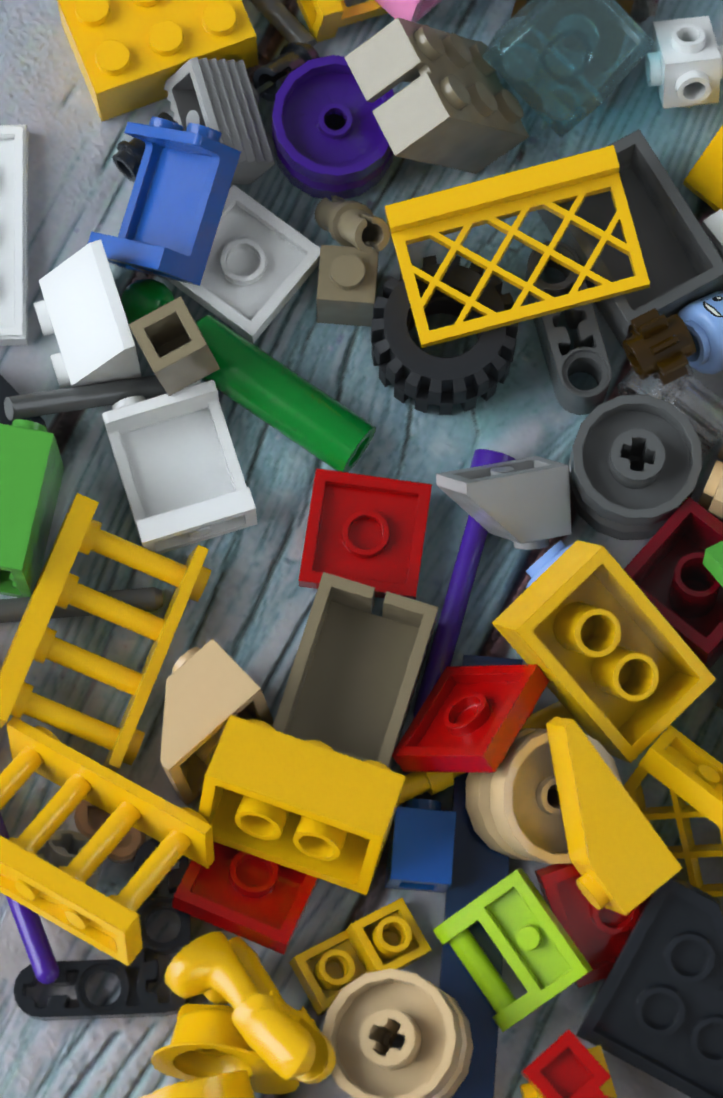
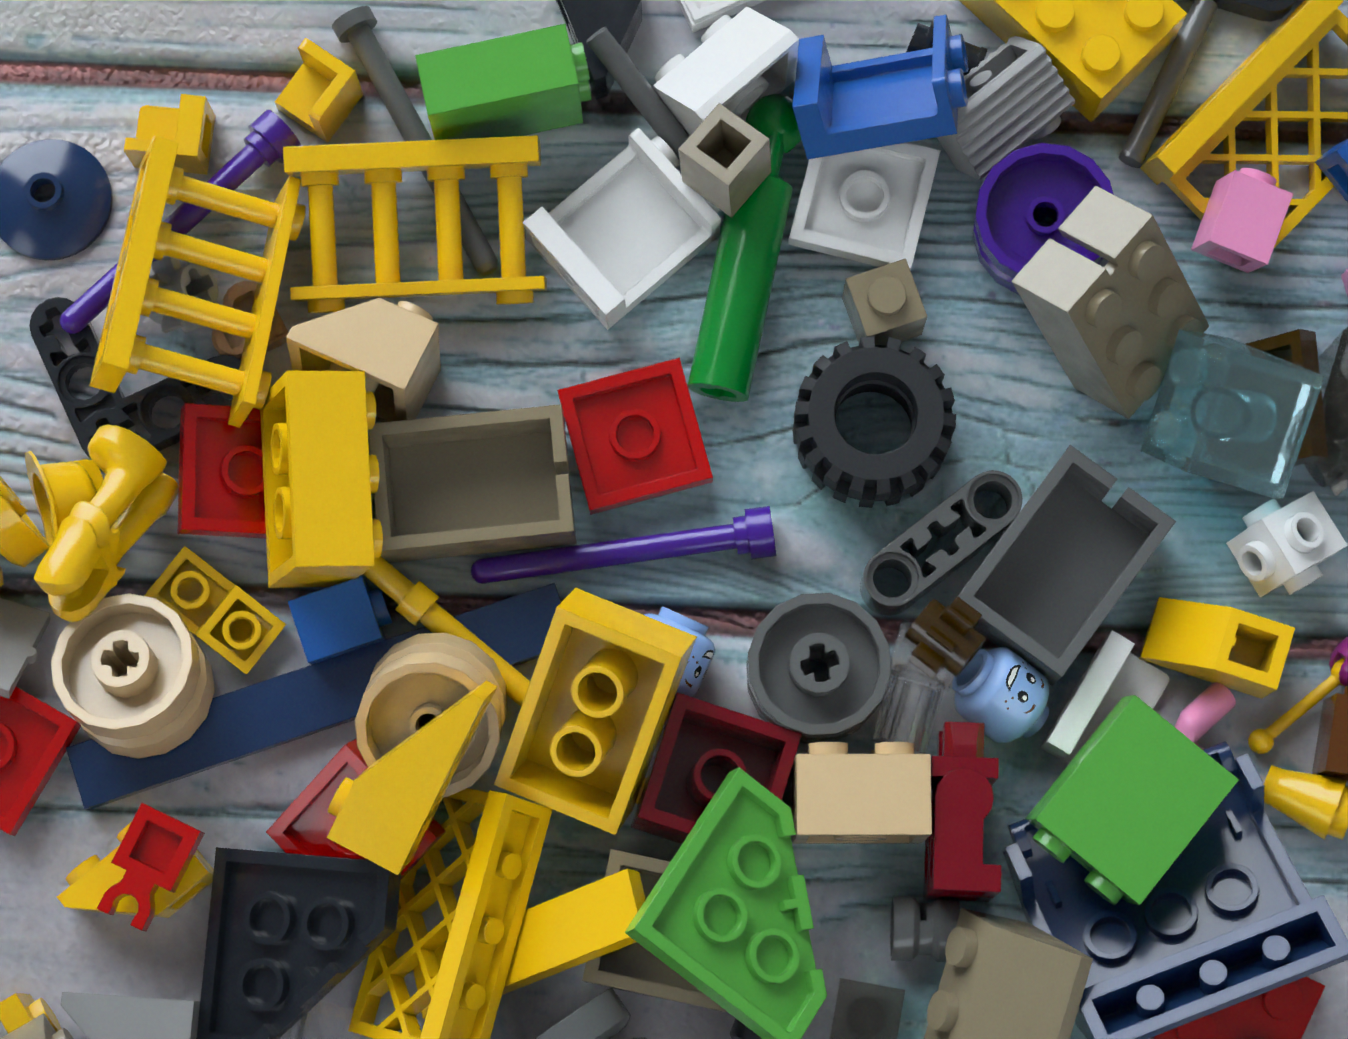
camera: 70 degrees right, 5 degrees up
black pin [253,42,320,101] -> none
dark tan pin [315,195,390,254] -> none
yellow fence [384,145,650,348] -> none
red plate [392,664,549,773] -> none
lime plate [433,868,593,1033] -> none
light grey slope [436,456,572,550] -> none

